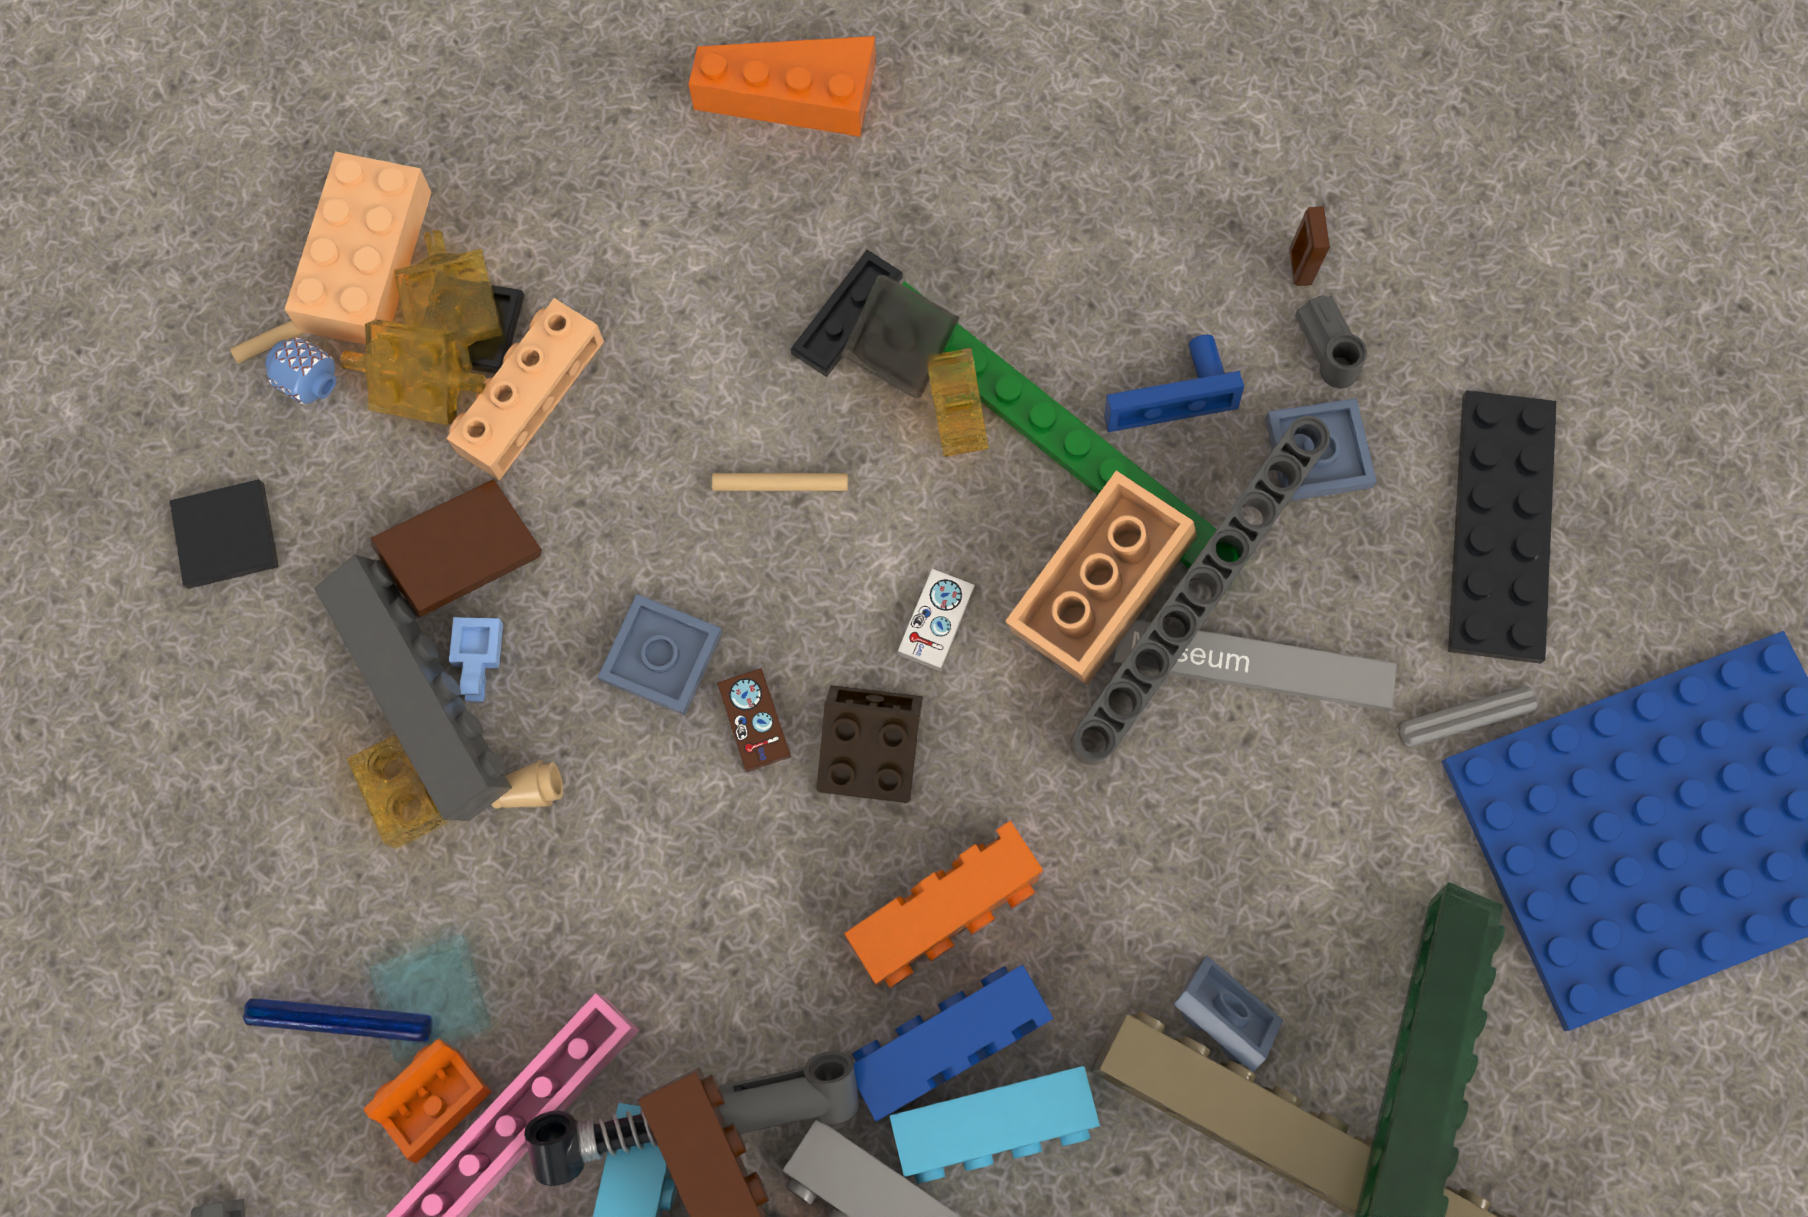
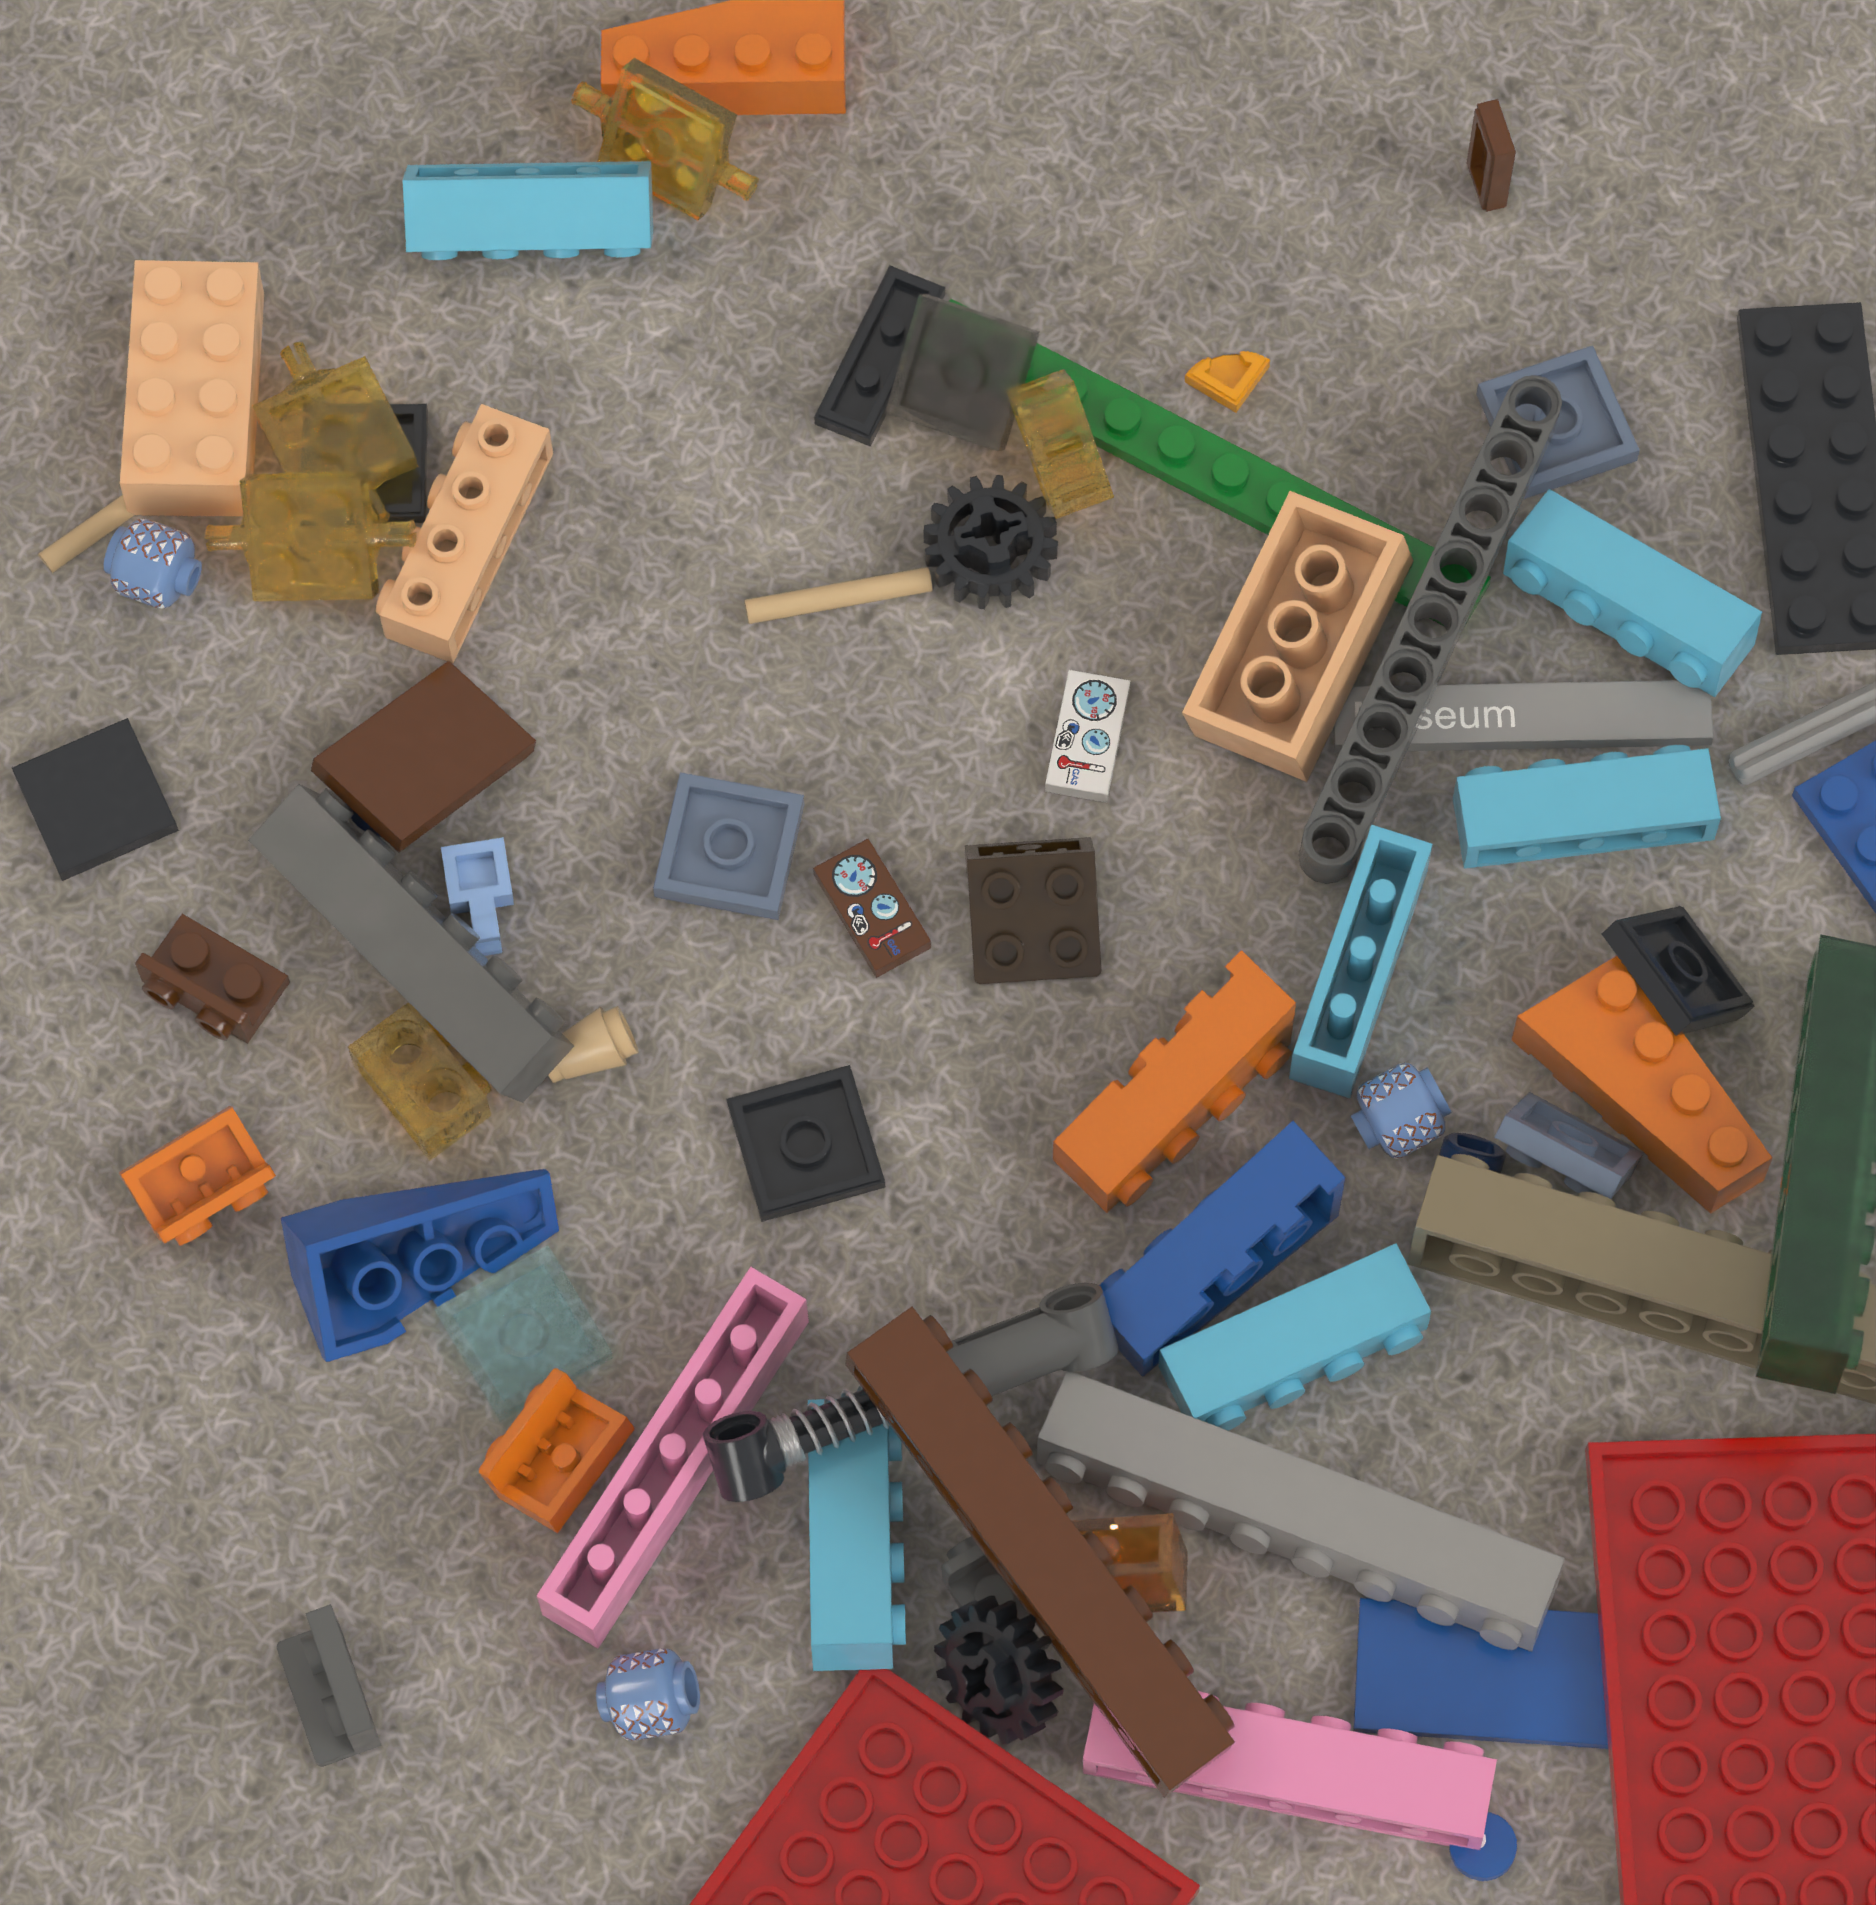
camera: 10 degrees left, 5 degrees down
clear blue axle [243,998,433,1042] -> none
blue piece [1104,334,1244,432] -> none
dark grey piece [1295,295,1367,389] -> none
none -> orange bracket [119,1106,276,1246]
none -> reddish brown bracket [135,913,290,1044]
none -> blue wedge [281,1169,559,1362]
none -> medium azure brick [403,161,653,260]
none -> clear yellow plate [571,58,759,220]
none -> black tile [726,1065,886,1222]
none -> black gear [923,475,1058,610]
none -> light orange tile [1185,351,1270,413]
none -> medium azure brick [1289,825,1433,1098]
none -> medium blue head [1351,1062,1452,1159]
none -> dark blue tile [1439,1133,1506,1173]
none -> medium azure brick [1453,745,1721,868]
none -> medium azure brick [1503,489,1762,697]
none -> orange wedge [1512,956,1772,1213]
none -> black tile [1602,906,1755,1036]

